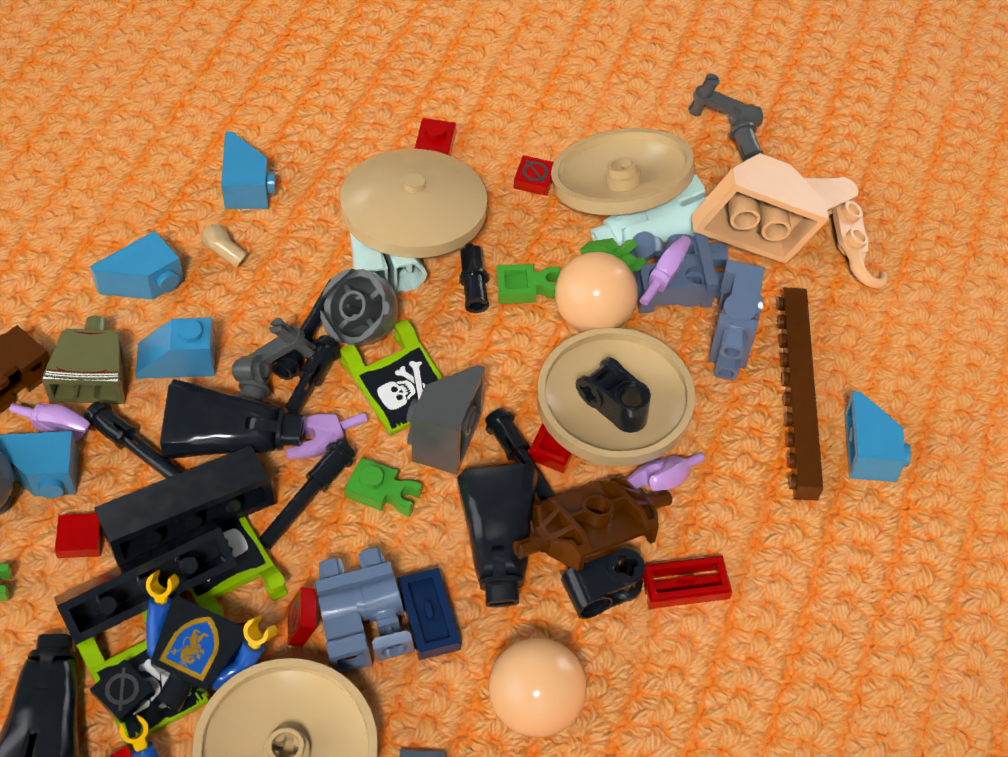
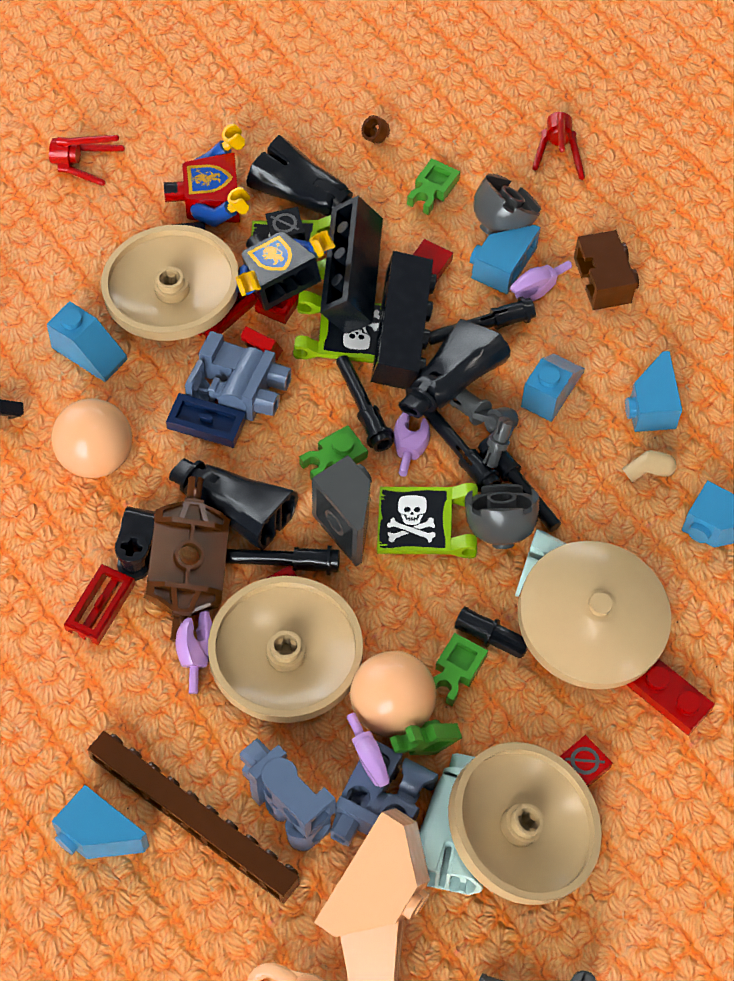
camera: 125 degrees right, 5 degrees up
olive torso [42,315,126,404] -> none
black piece [576,357,651,433] -> none

